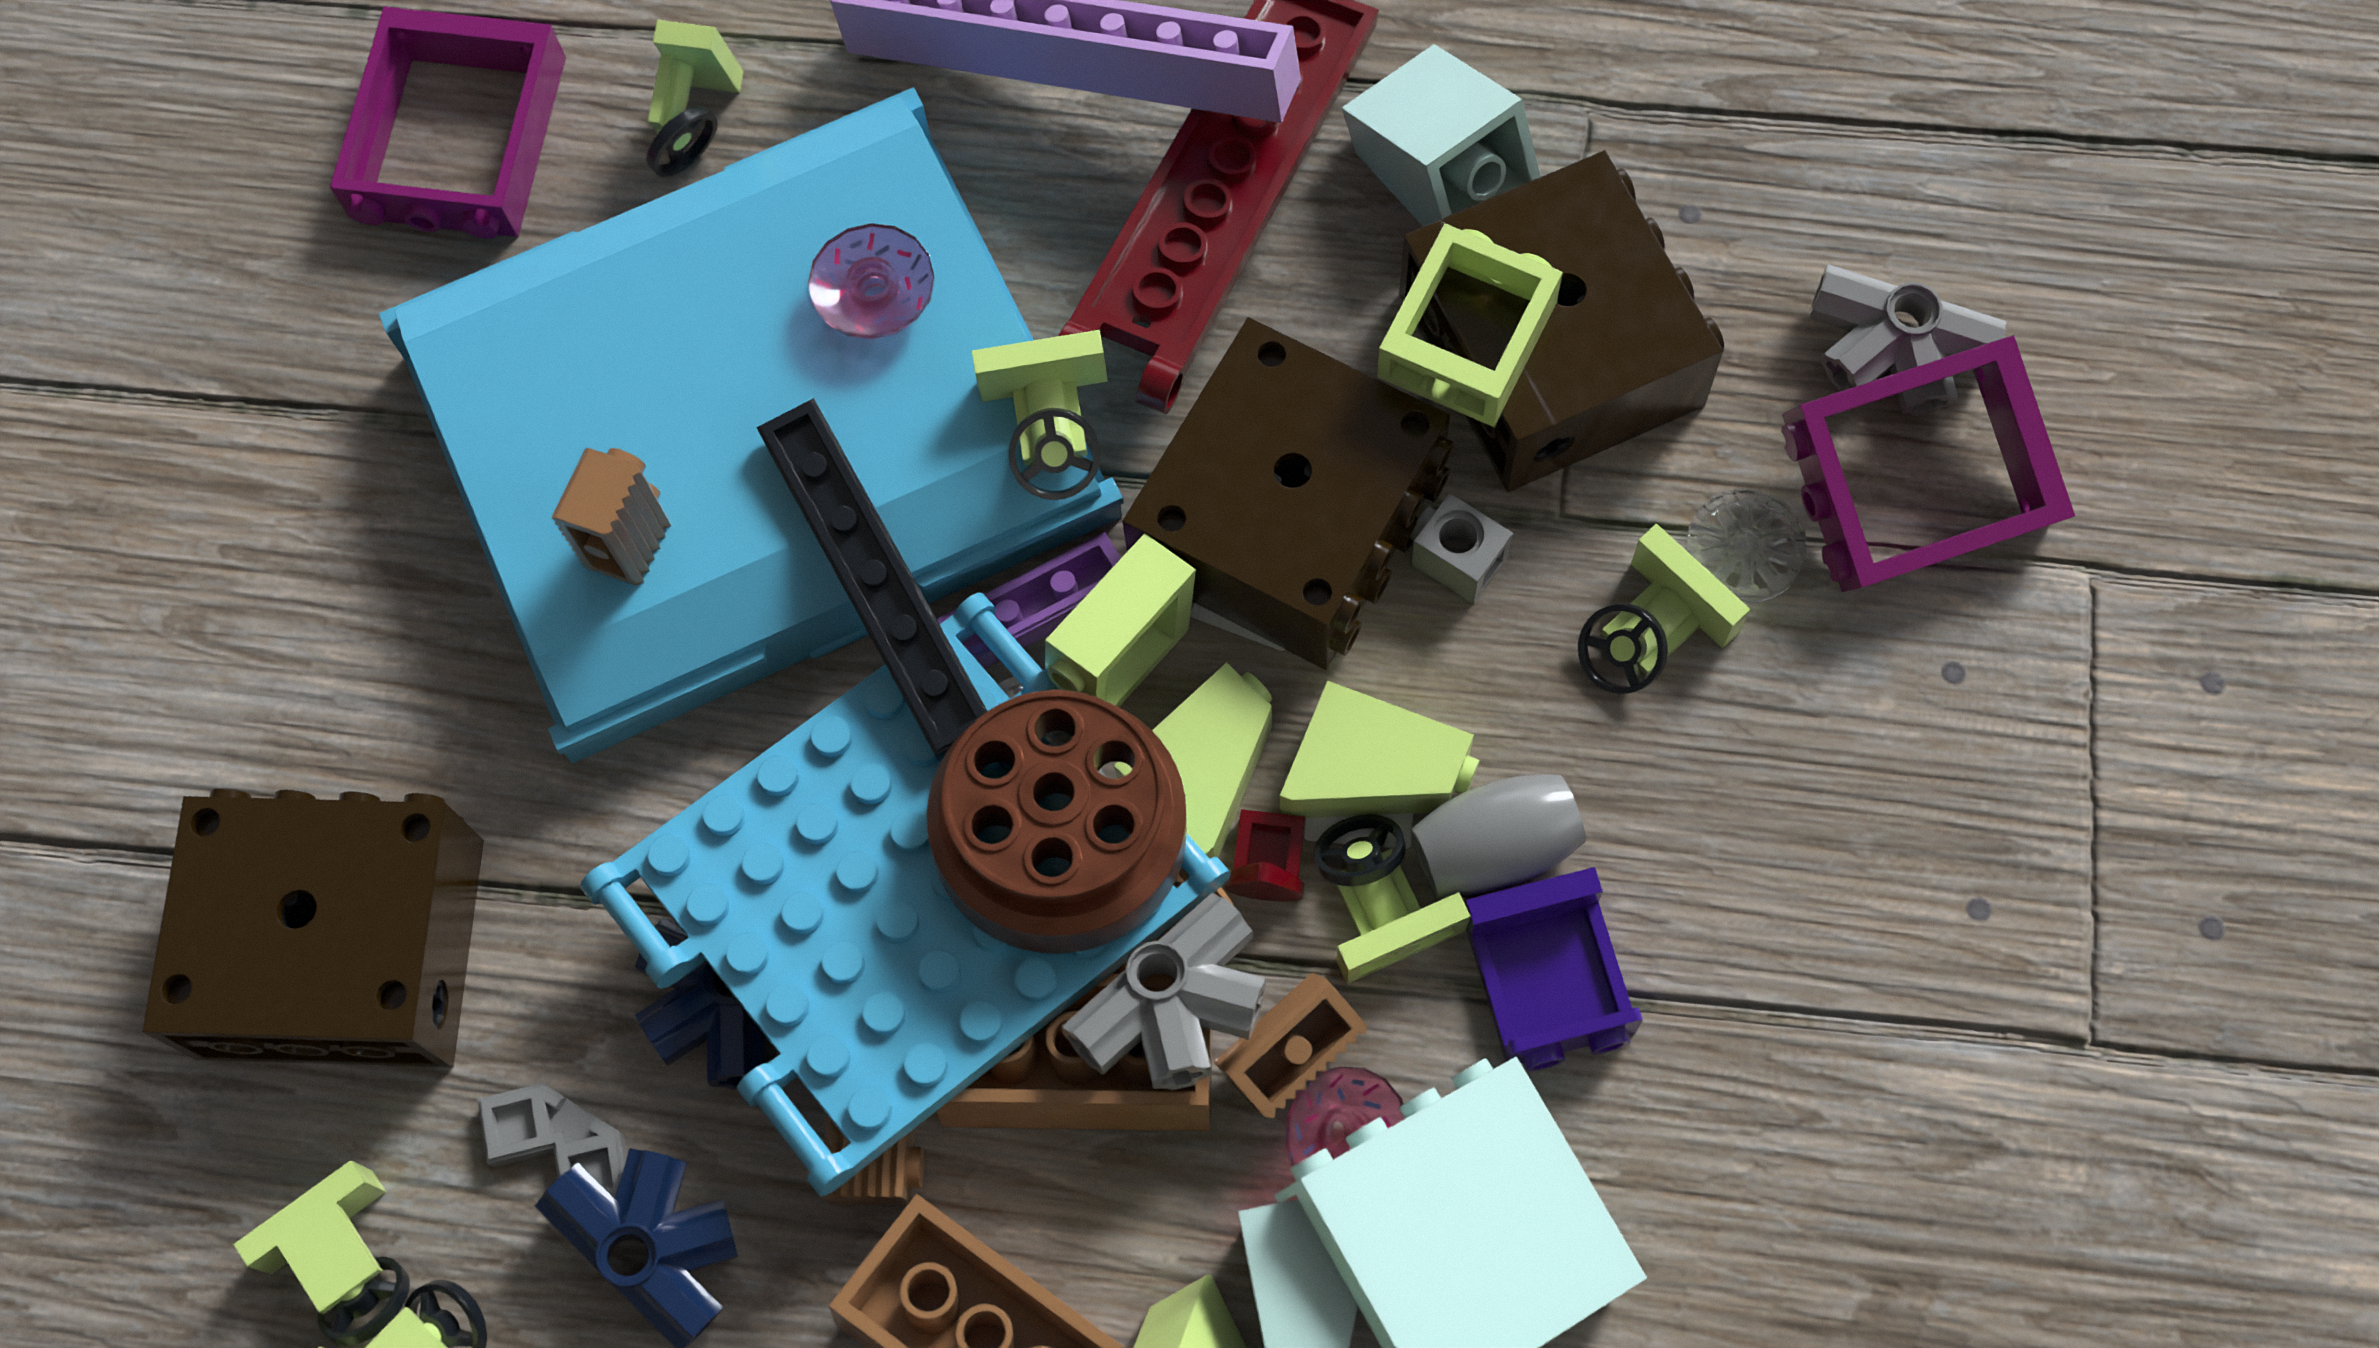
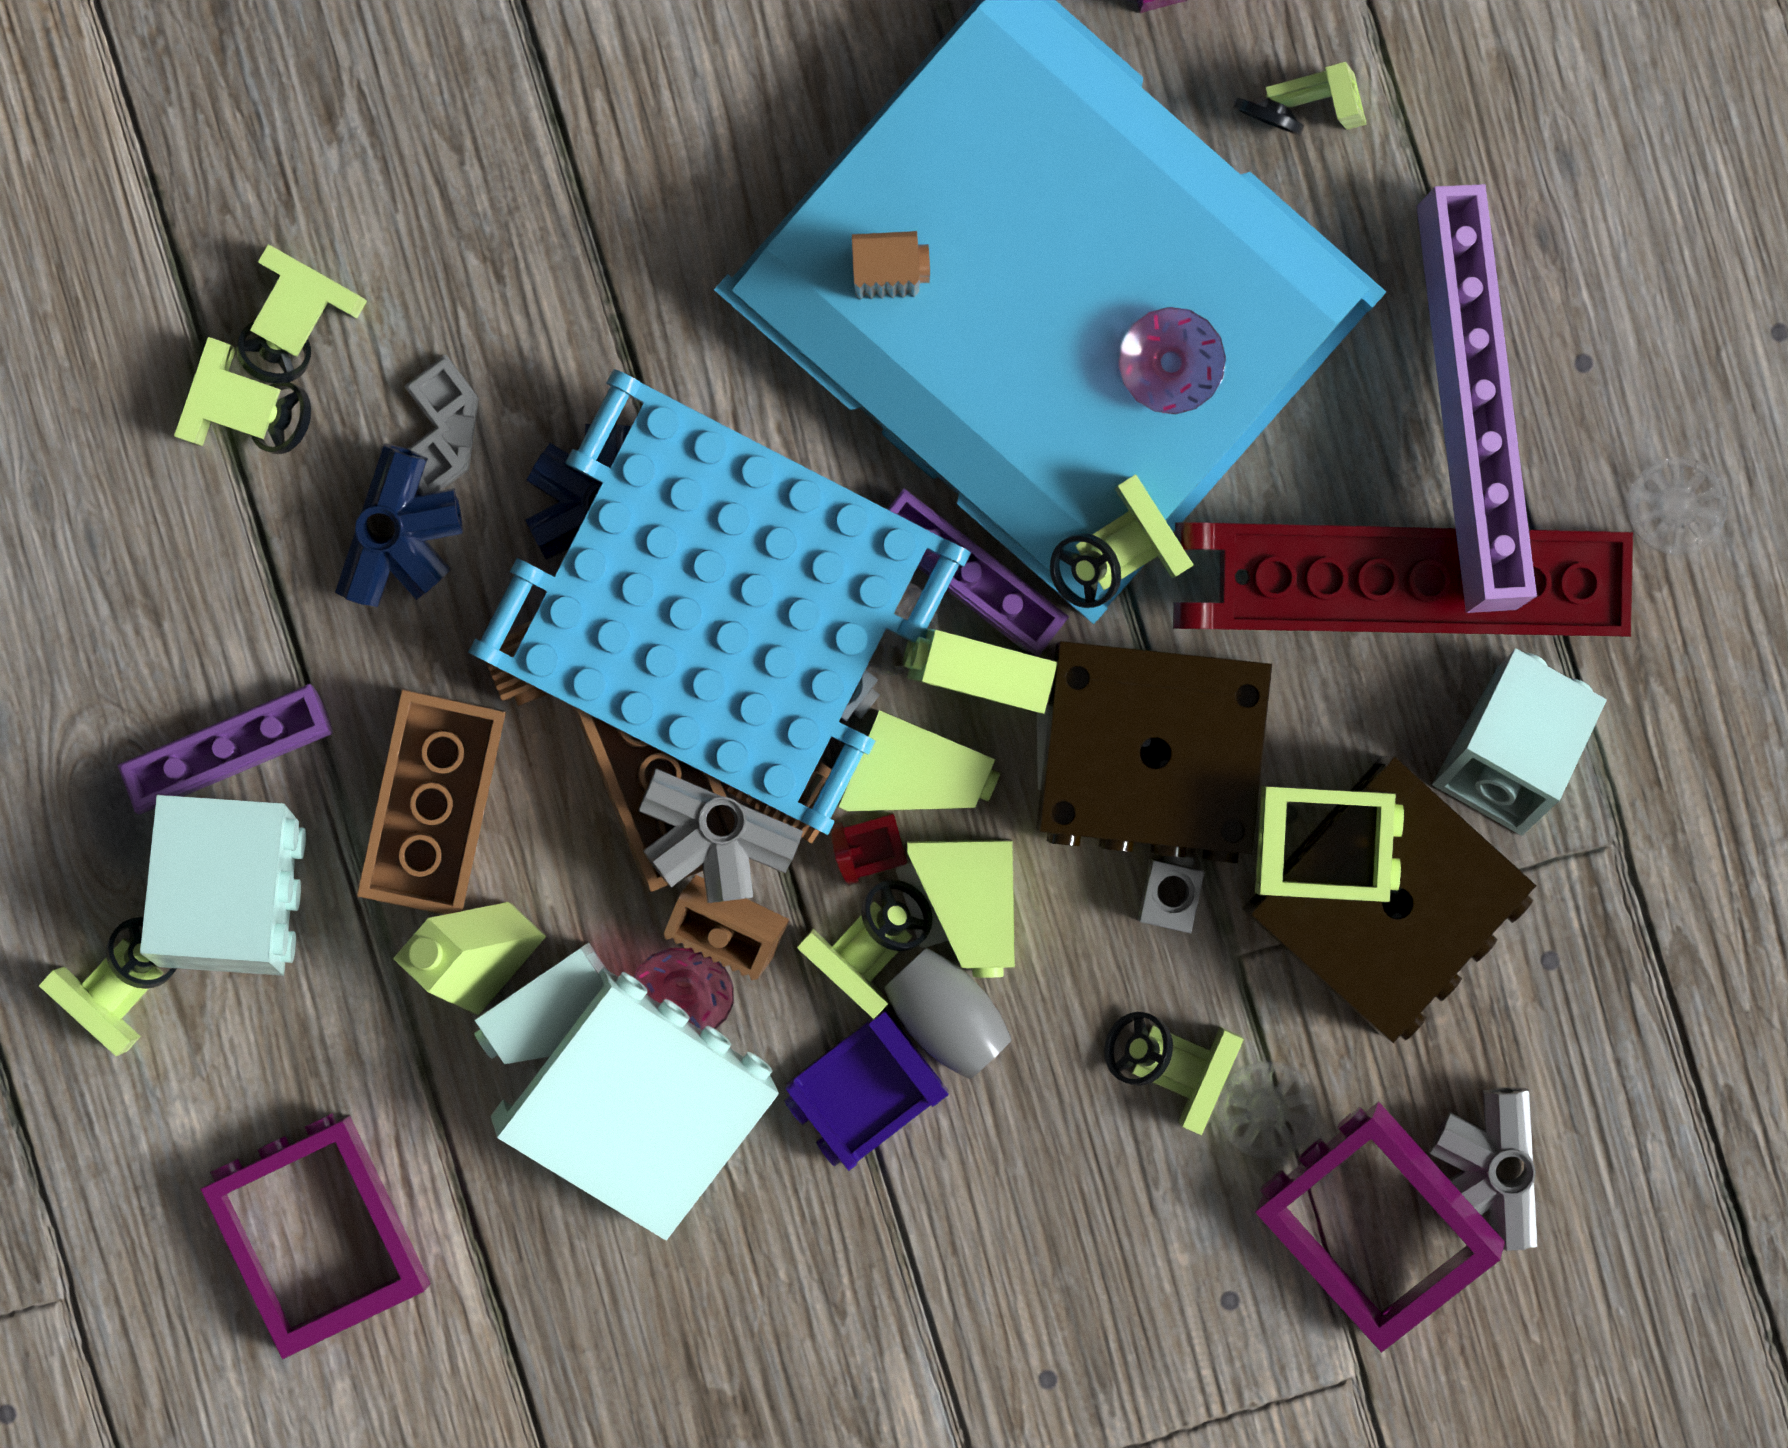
camera: 65 degrees right, 20 degrees up
dark brown gear [142,788,484,1068] -> none
black tile [756,398,988,761] -> none
copper wheel [927,690,1187,954] -> none

